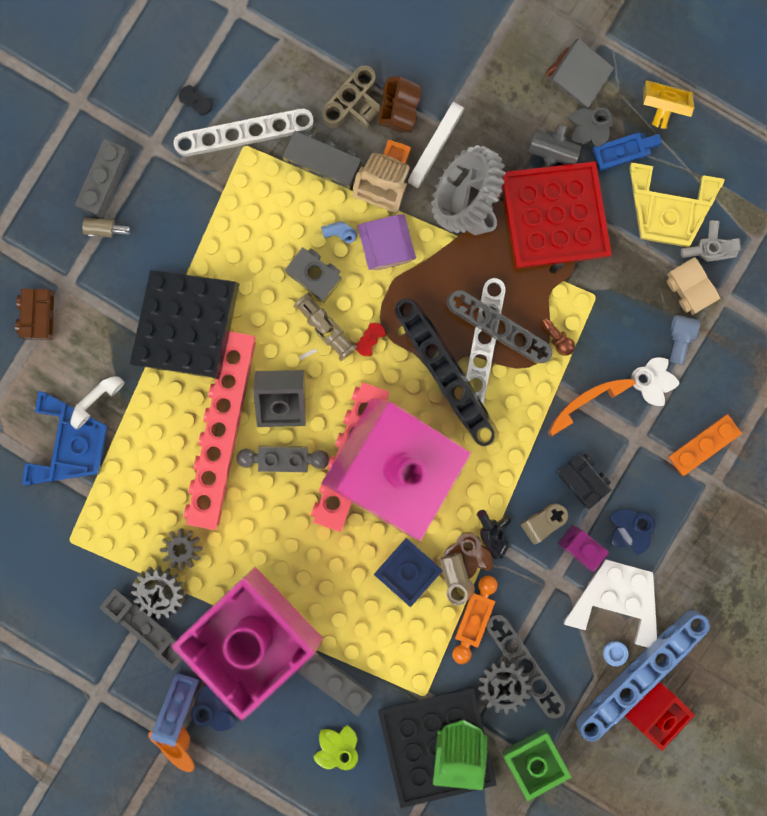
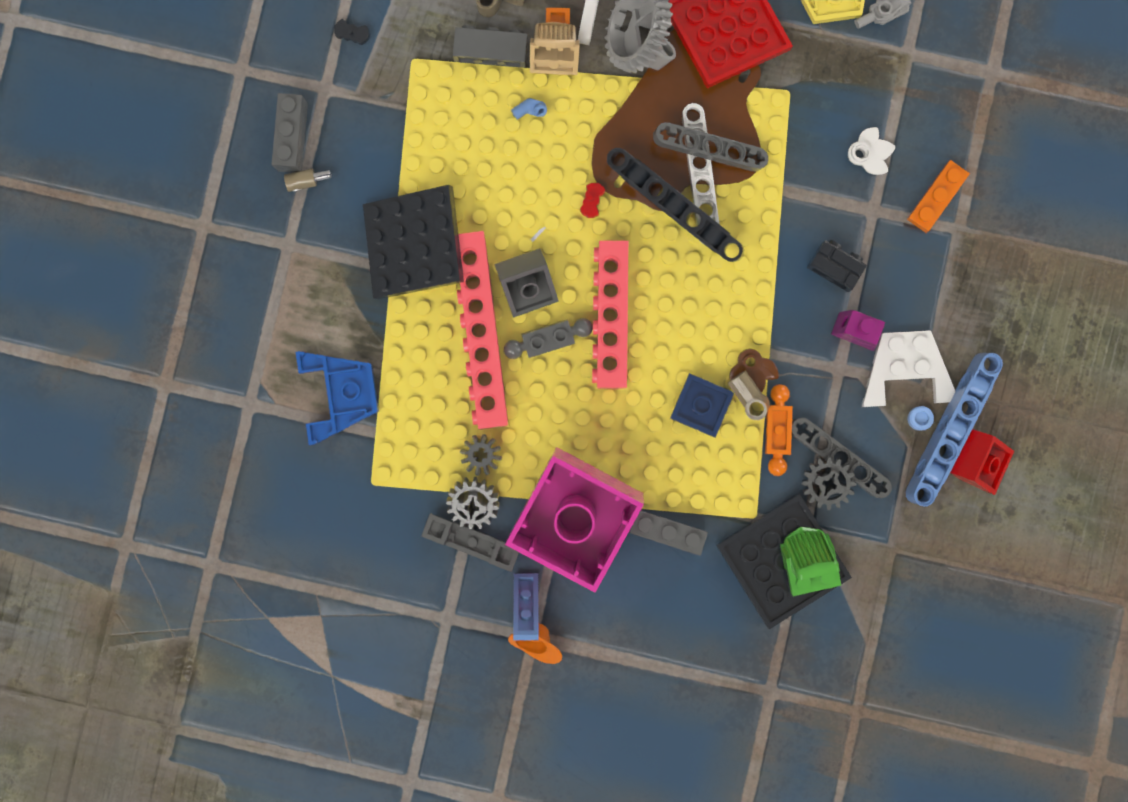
camera: 15 degrees left, 0 degrees up
reddish brown brick [15,289,55,341] -> none
white bar [71,377,125,430] -> none
white beam [174,109,314,156] -> none
dark blue plate [191,685,236,731] -> none
dark grey brick [285,247,342,303] -> none
dark tan piece [293,292,357,361] -> none
lime plate [313,725,358,770] -> none
dark pink brick [321,398,471,541] -> none
medium lavender slope [358,214,416,270] -> none
black piece [477,509,511,559] -> none
bright green brick [501,728,572,801] -> none
dark tan piece [520,503,568,545] -> none
copper bar [542,318,575,356] -> none
orange slope [548,379,636,436] -> none
dark blue plate [609,509,655,555] -> none
tan brick [667,257,720,315] -> none
sand blue pin [670,314,700,365] -> none

